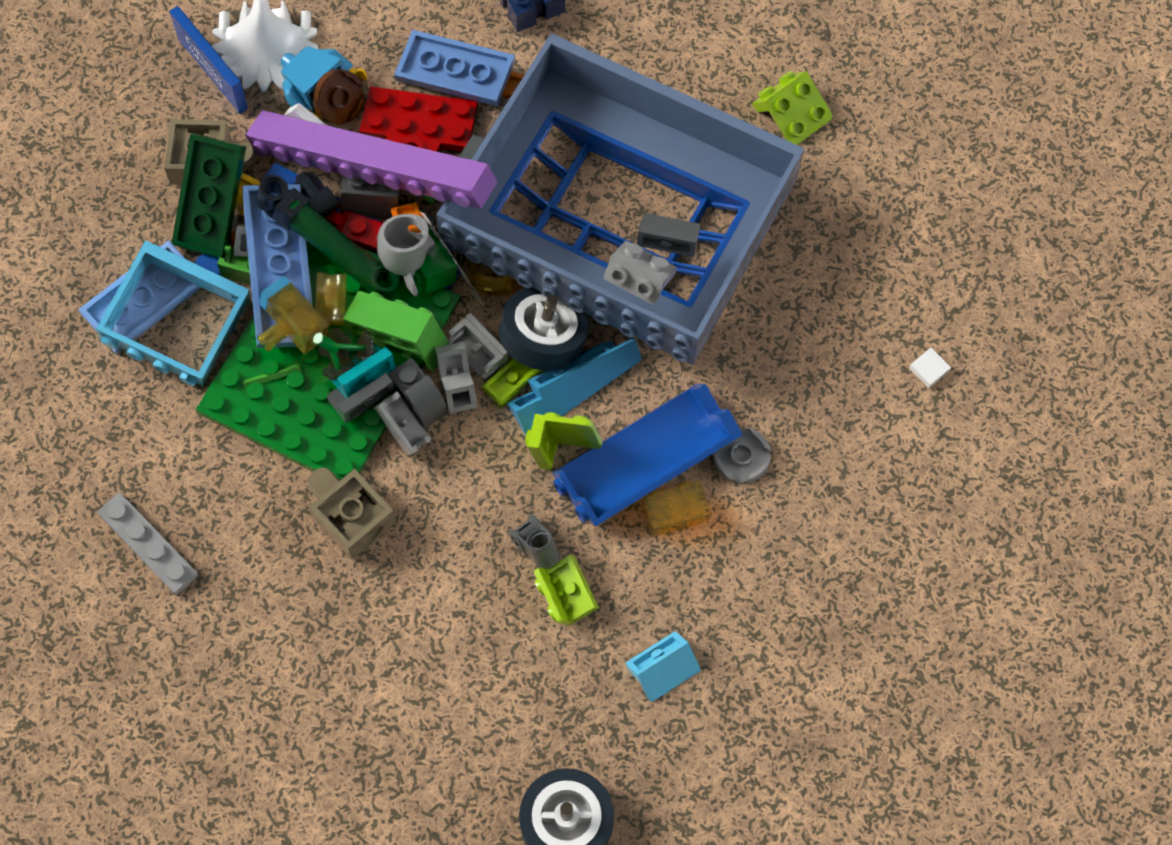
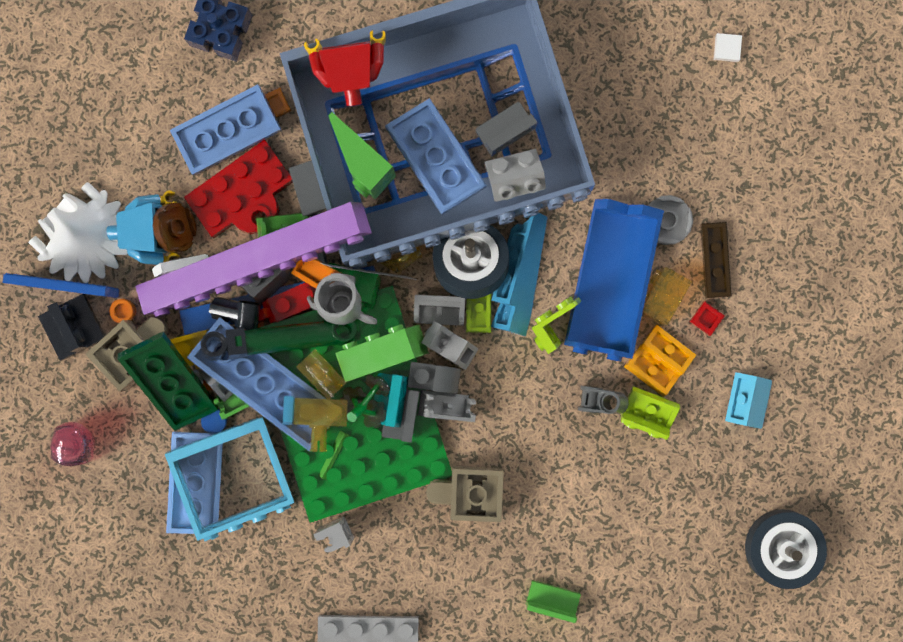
camera: 40 degrees left, 20 degrees up
none -> black bracket [38,294,105,361]
none -> clear pink piece [50,422,95,467]
none -> orange tile [109,299,136,323]
none -> red torso [304,30,386,106]
none -> light grey hinge [314,516,354,552]
none -> bright green slope [328,112,396,200]
none -> medium blue tile [385,98,487,215]
none -> bright green panel [525,580,581,623]
none -> light orange slope [624,325,696,397]
none -> red tile [689,301,725,336]
none -> dark brown tile [700,222,732,298]

